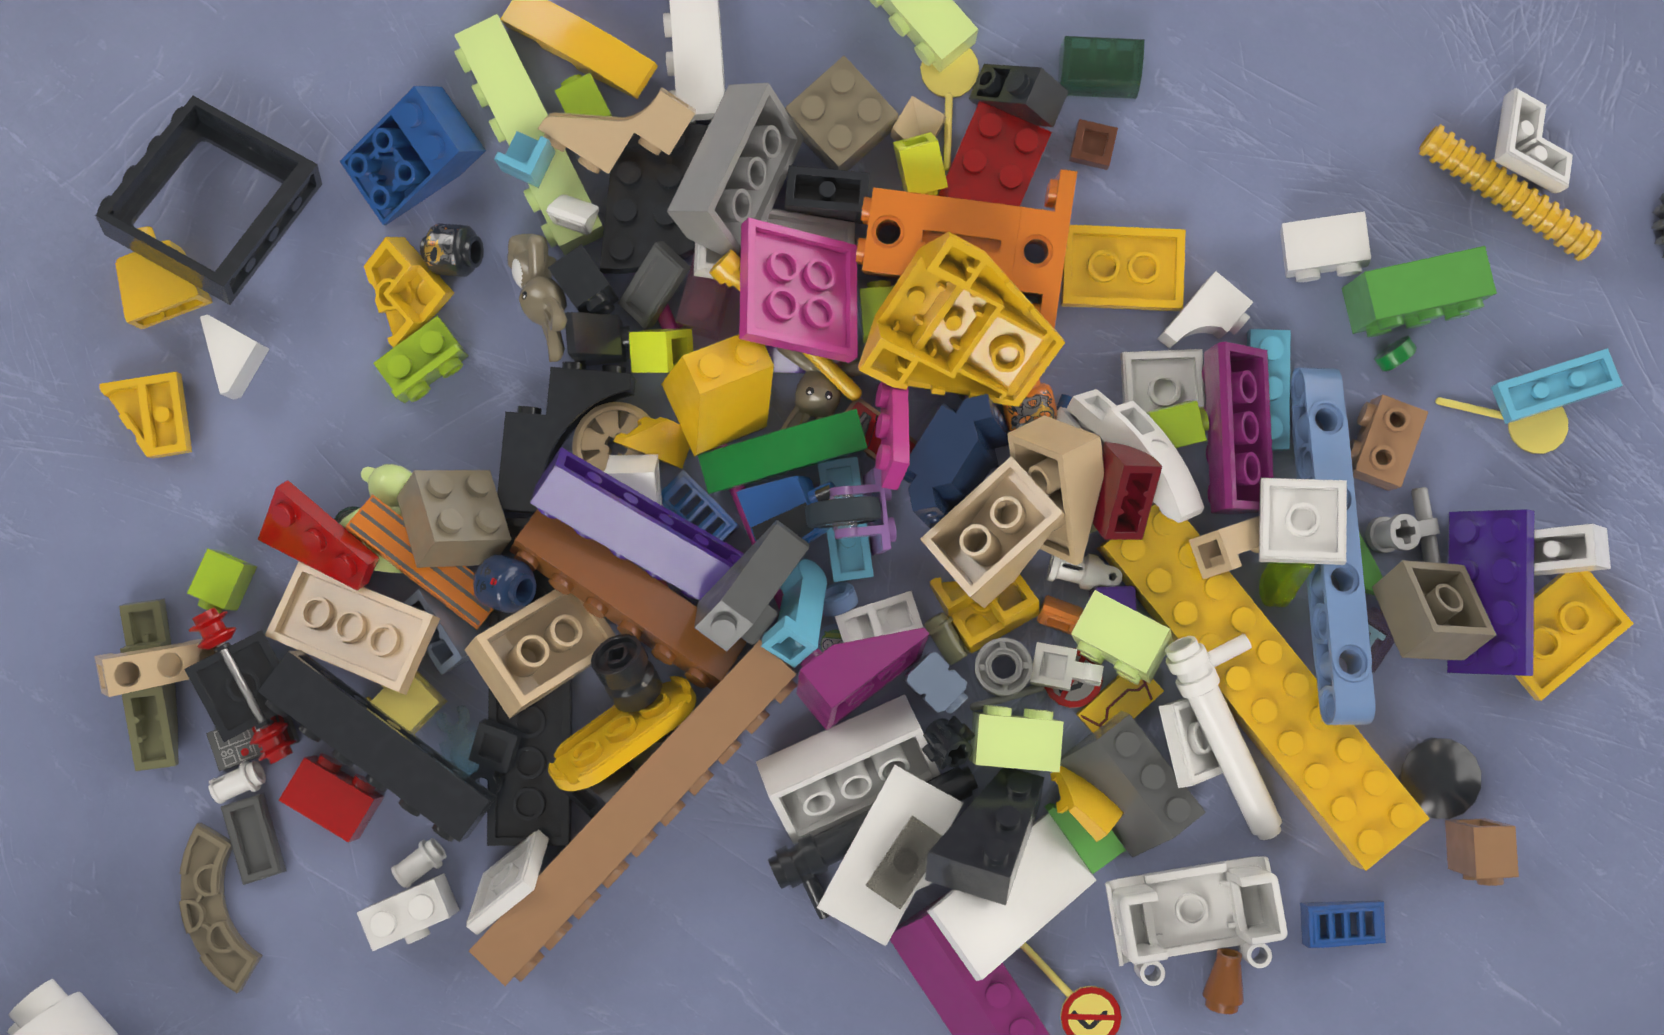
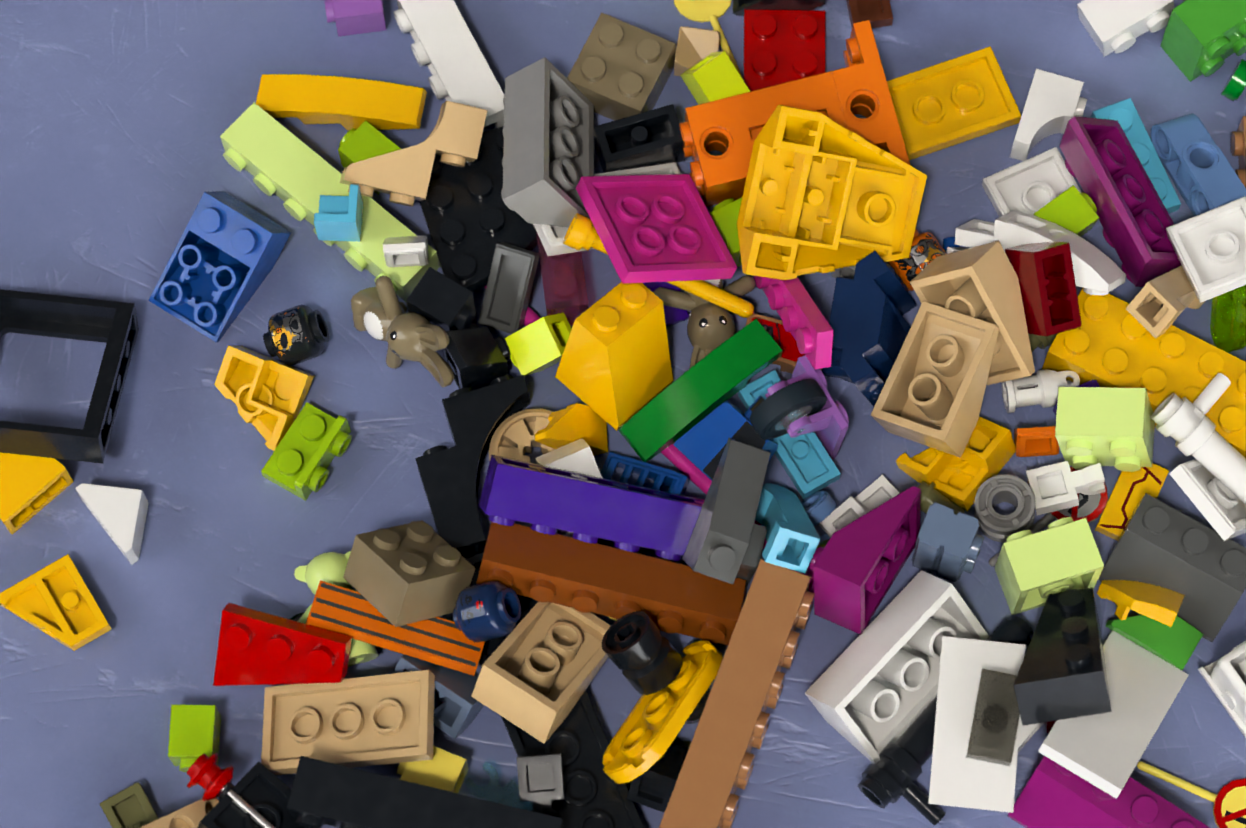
camera: 20 degrees left, 15 degrees down
black gear [922,716,975,769] -> none

